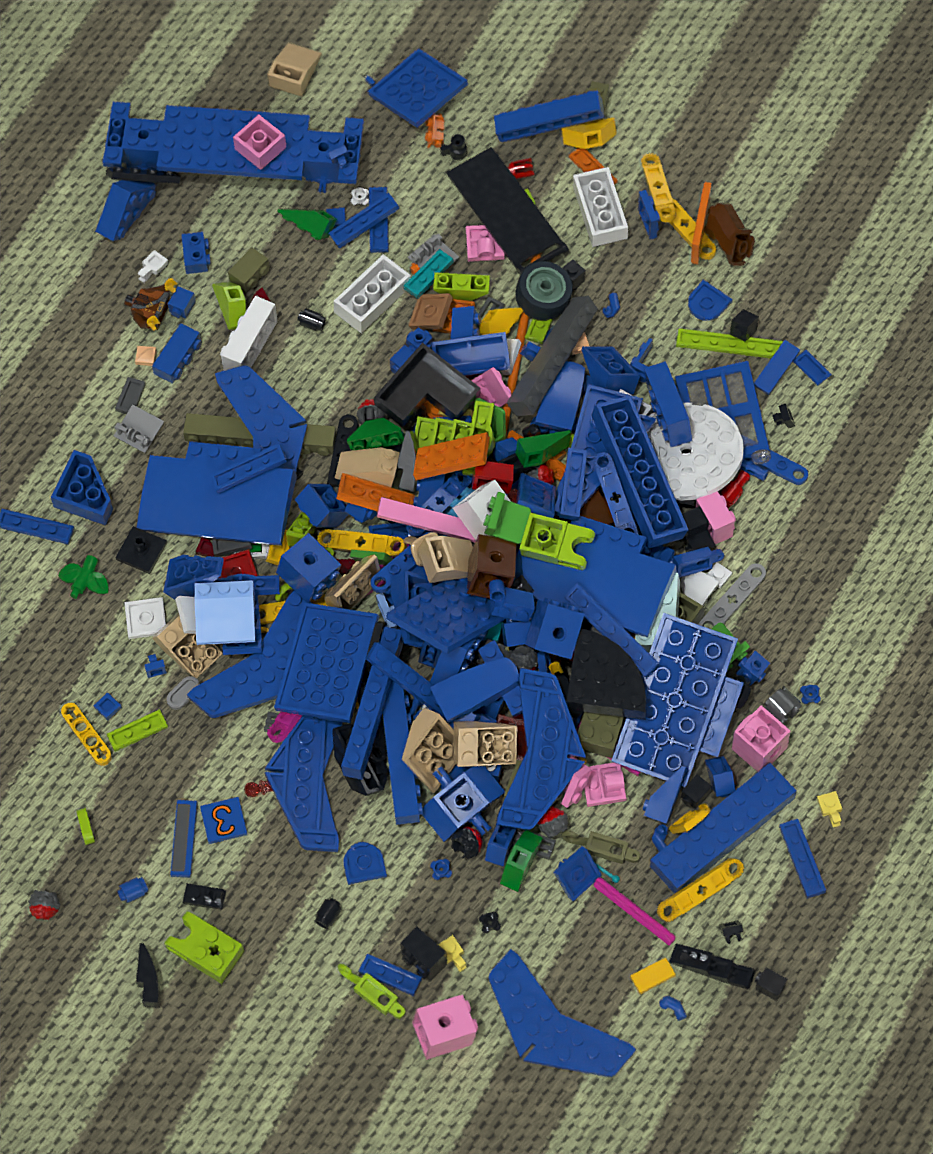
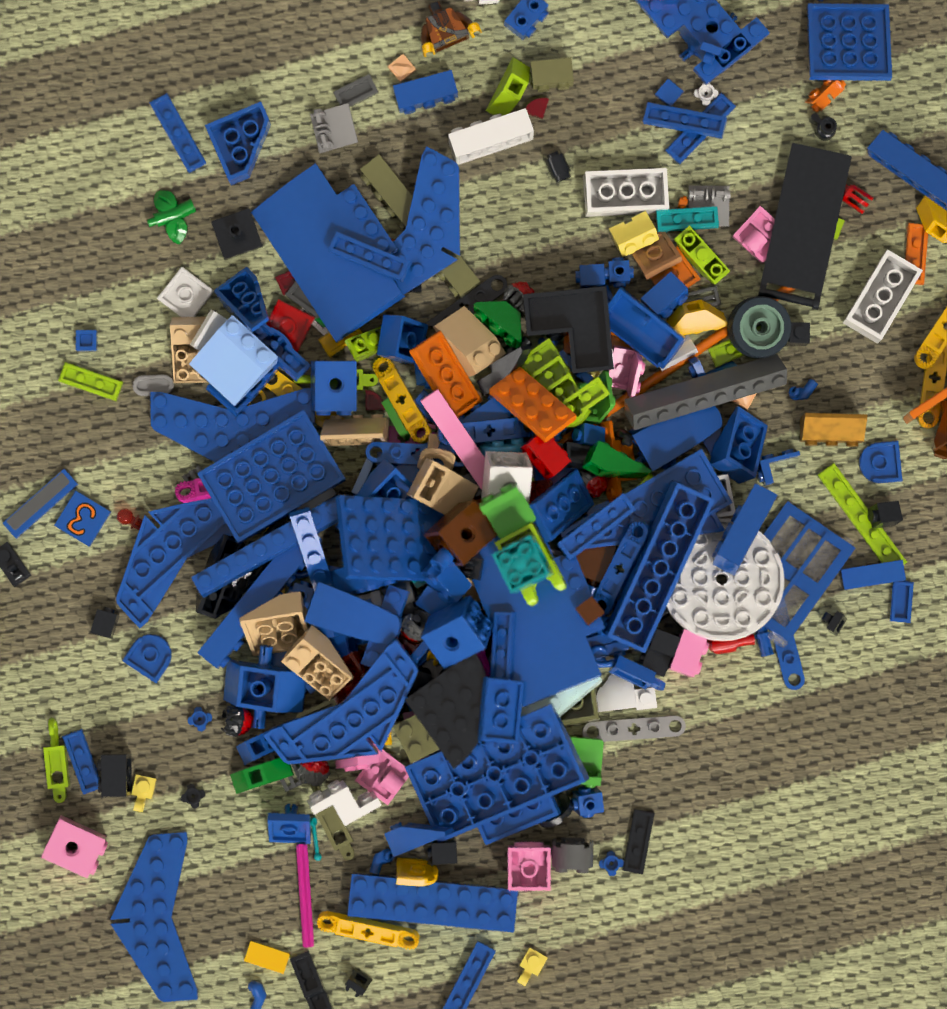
camera: 45 degrees right, 20 degrees up
yellow beam [61,703,112,766] -> none
blue tile [144,654,167,678] -> none
blue brick [168,286,196,319] -> none
green slope [277,208,337,240] -> none
black brick [314,898,342,929] -> none
blue plate [638,190,660,240] -> none
blue slope [705,756,735,797] -> none
none -> black brick [90,607,120,639]
none -> white bracket [307,780,381,826]
none -> blue tile [477,677,524,744]
none -> teal brick [492,535,554,593]
none -> reddish brown tile [575,596,605,626]
none -> light yellow brick [609,211,659,257]
none -> black tile [622,809,655,874]
none -> pearl gold slope [800,413,867,447]

